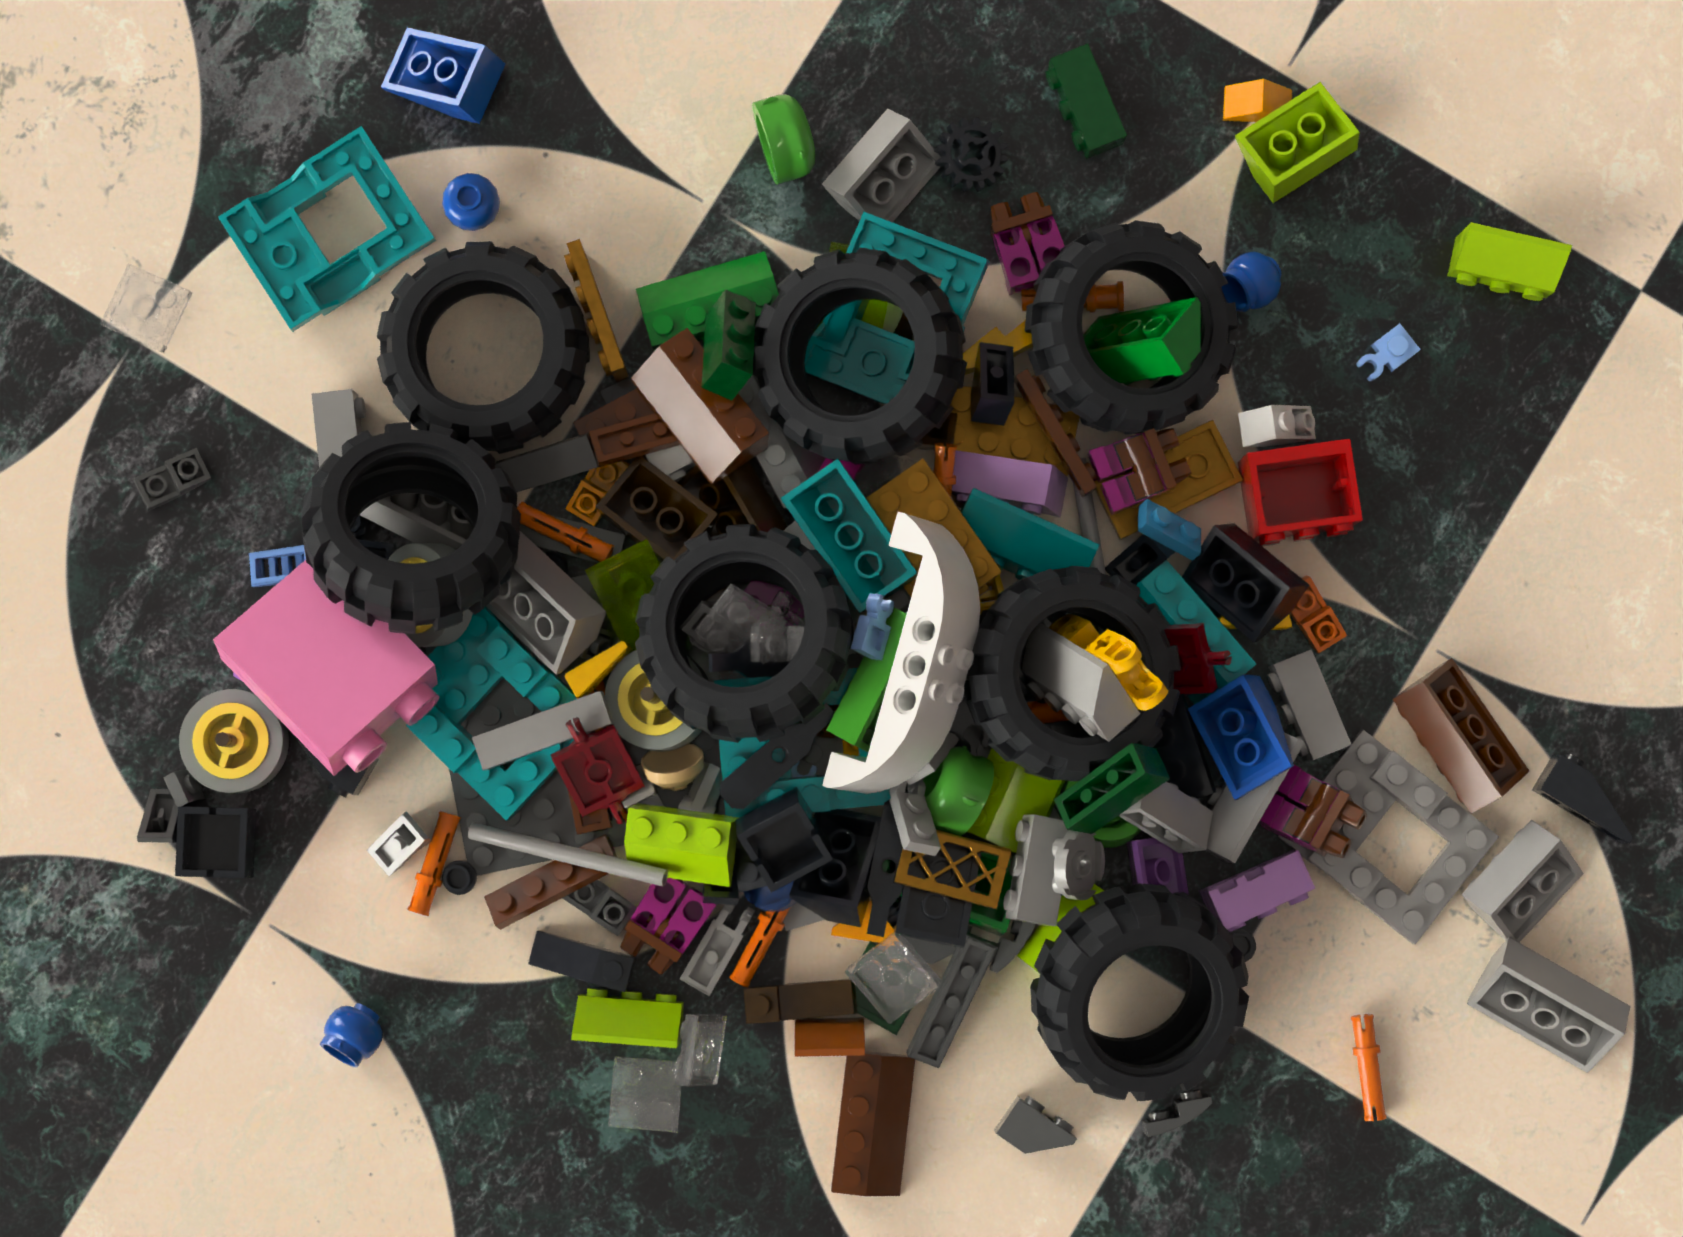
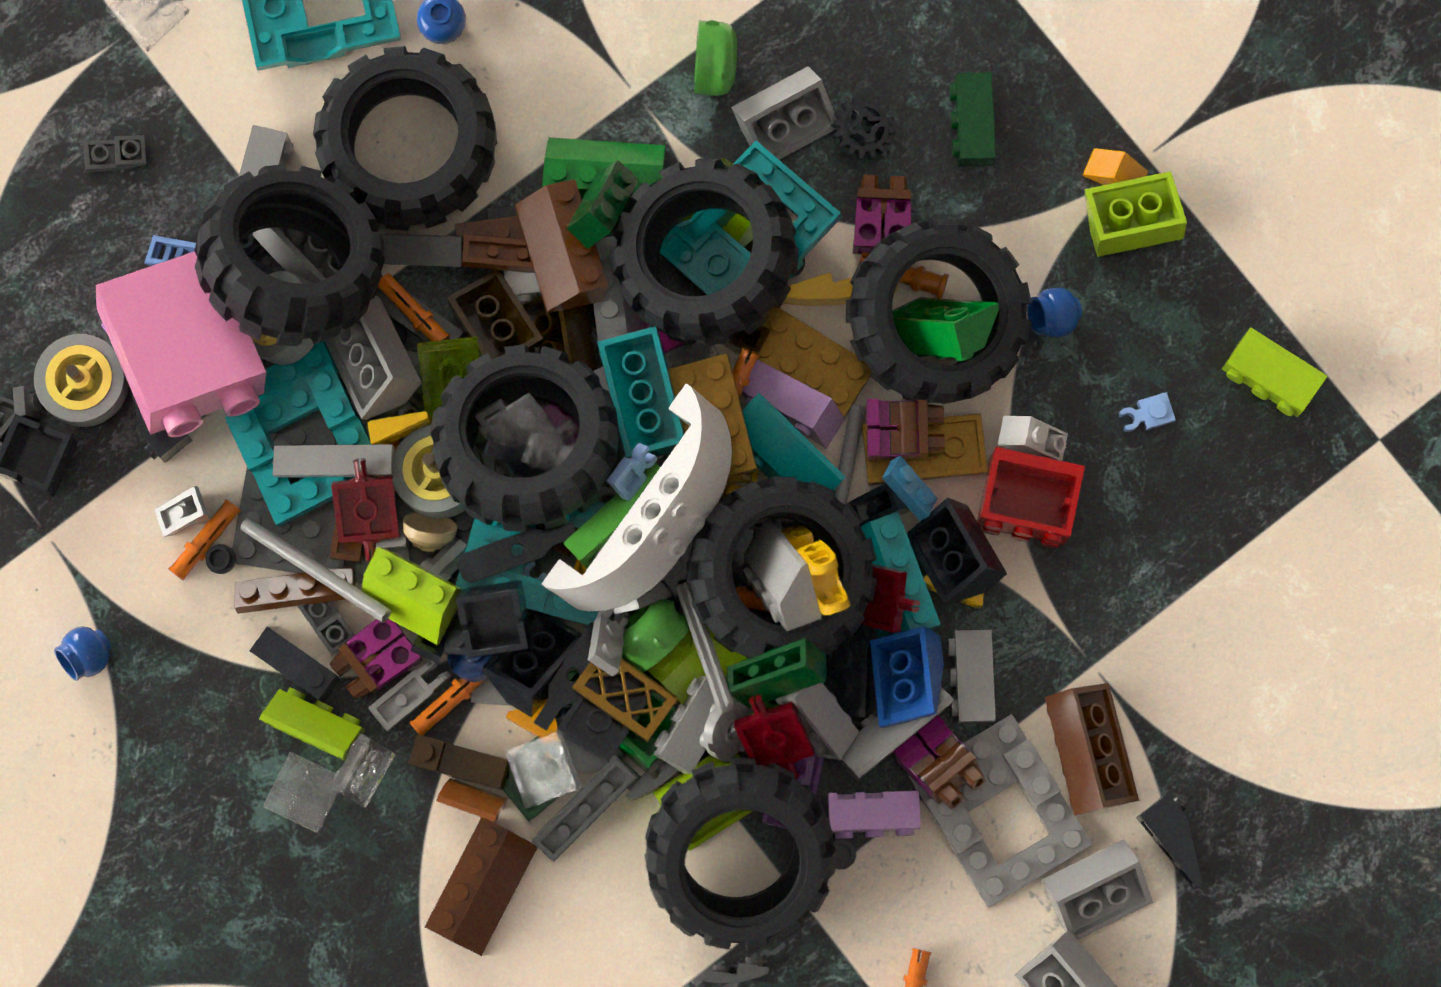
camera: 20 degrees right, 5 degrees down
pearl gold plate [564,239,629,382] -> none
light orange slope [565,461,630,526] -> none
black slope [971,342,1015,426] -> none
dark grey slope [994,1096,1077,1154] -> none
reddish brown plate [1014,369,1098,498] -> none
orange slope [1290,575,1347,654] -> none
none -> light grey axle [676,582,734,713]
none -> dark red plate [734,695,815,780]

